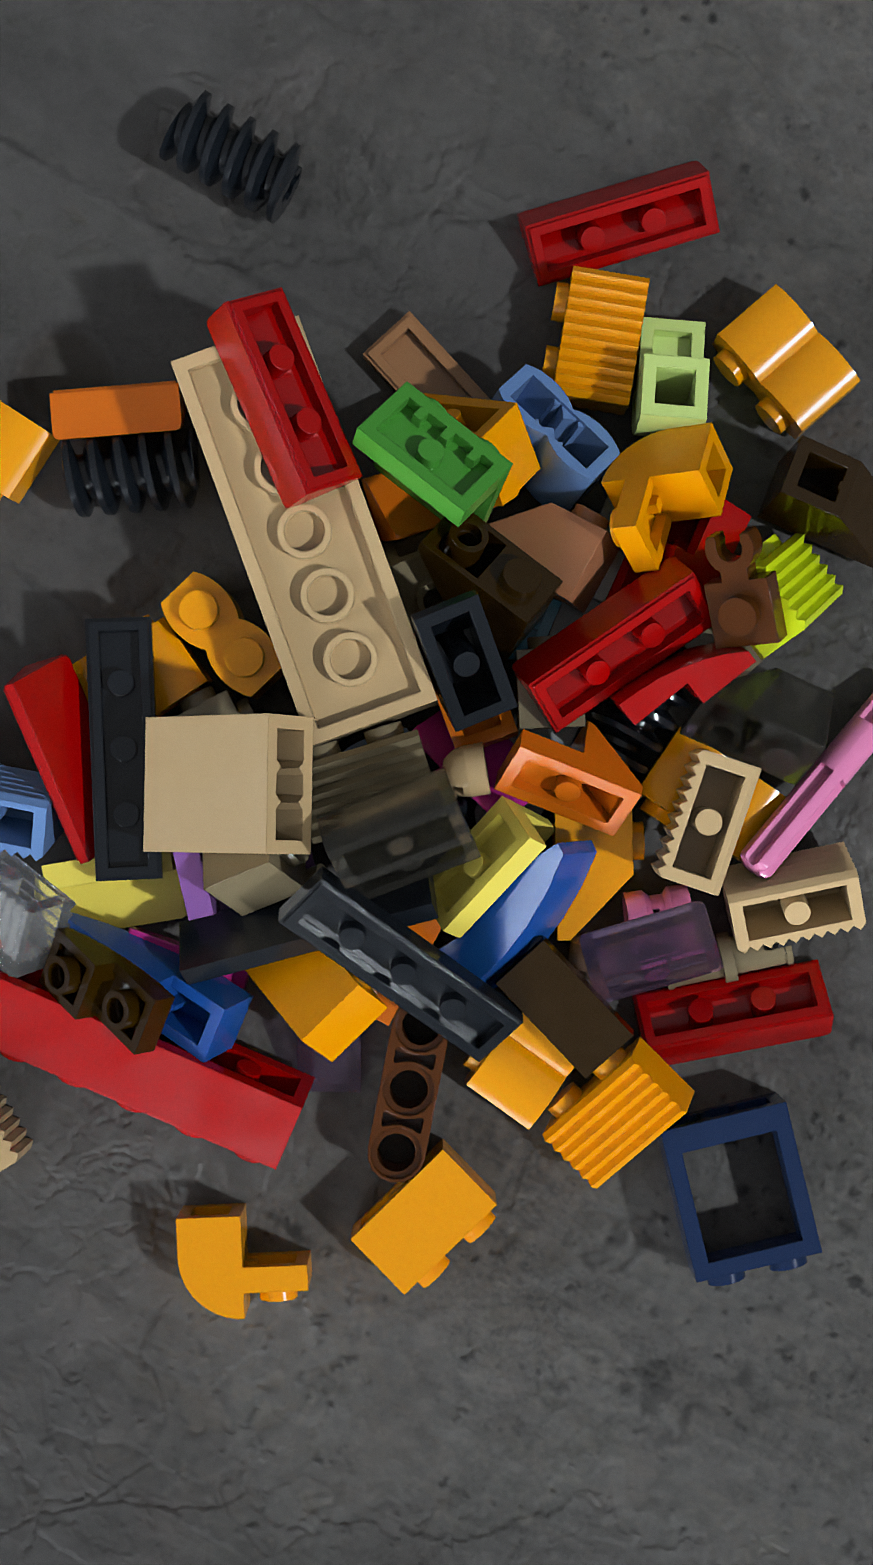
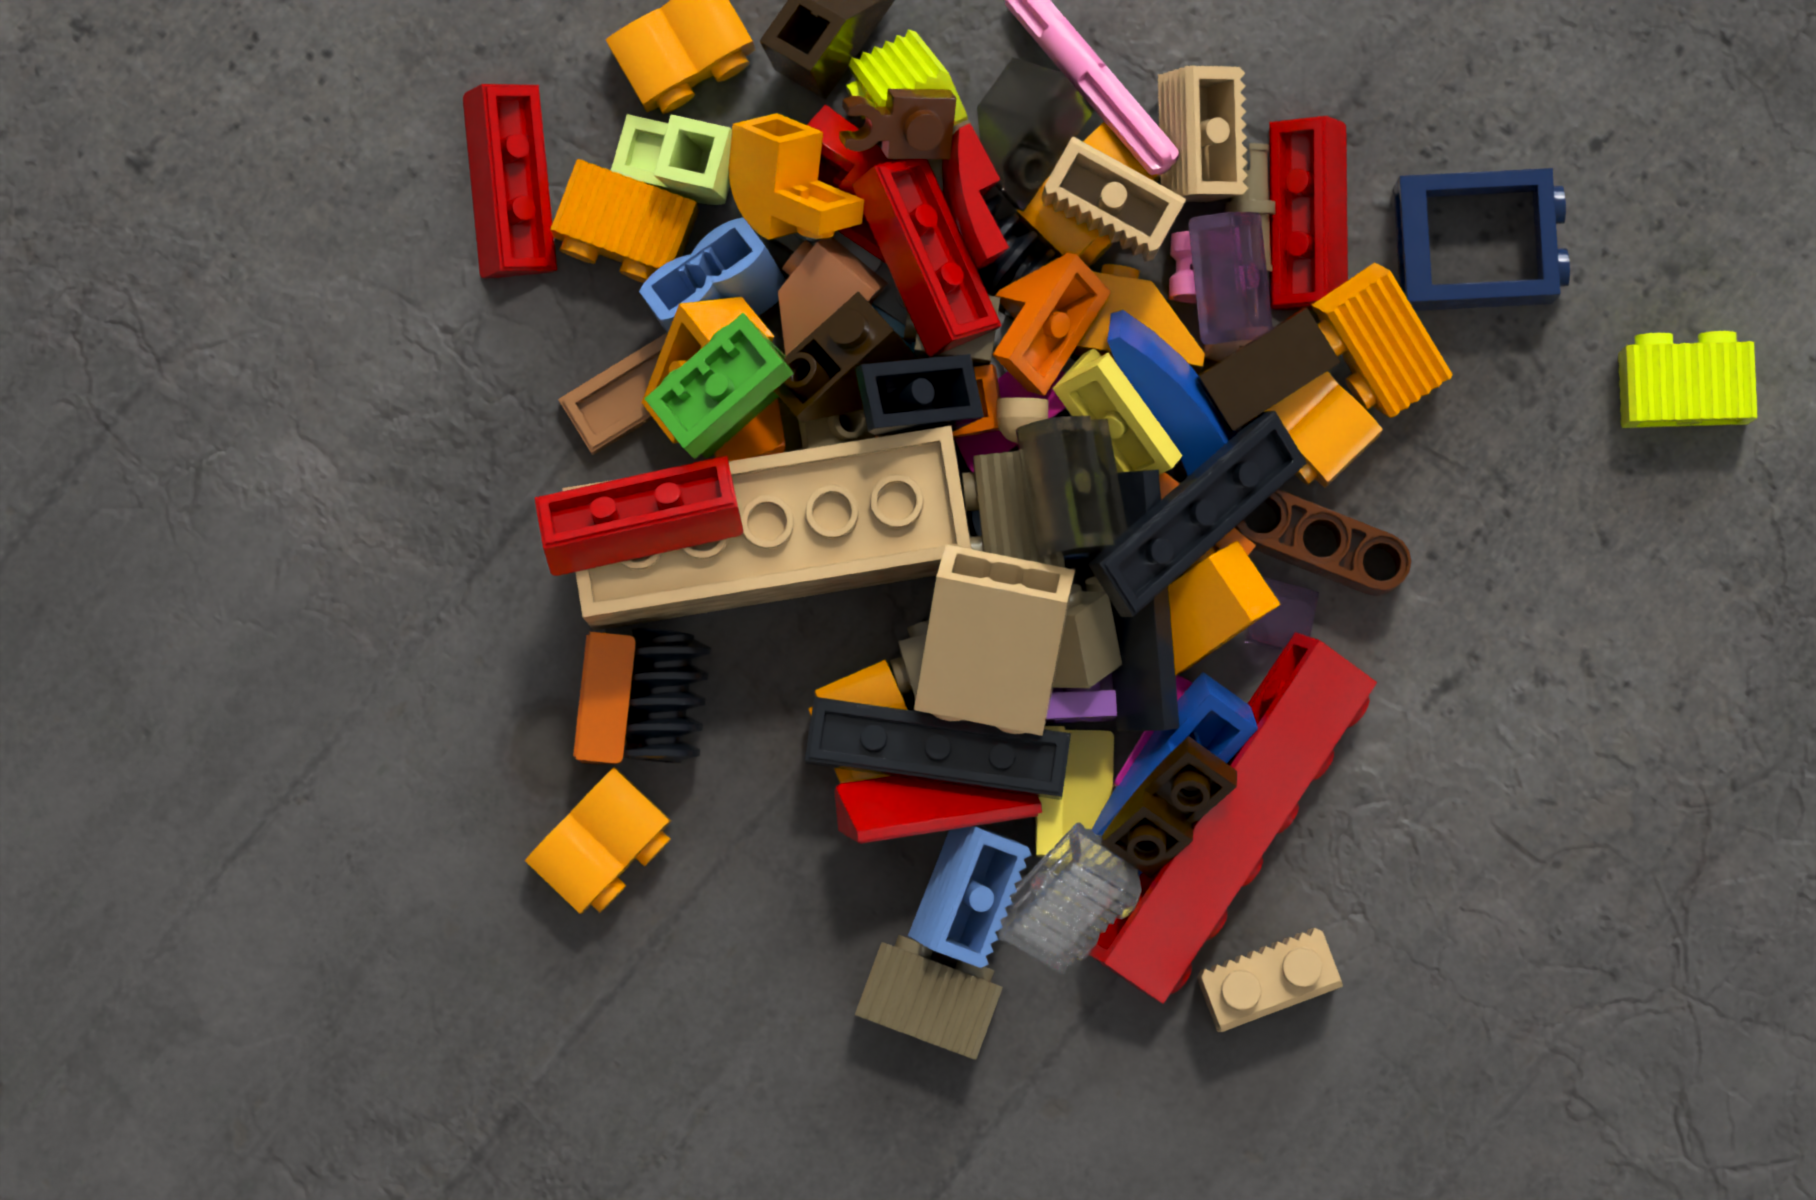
camera: 75 degrees left, 5 degrees down
black piece [159,90,302,224] -> none
light orange brick [161,571,284,700] -> none
light orange brick [176,1203,312,1319] -> none
light orange brick [350,1138,497,1295] -> none
none -> neon yellow brick [1618,331,1757,428]

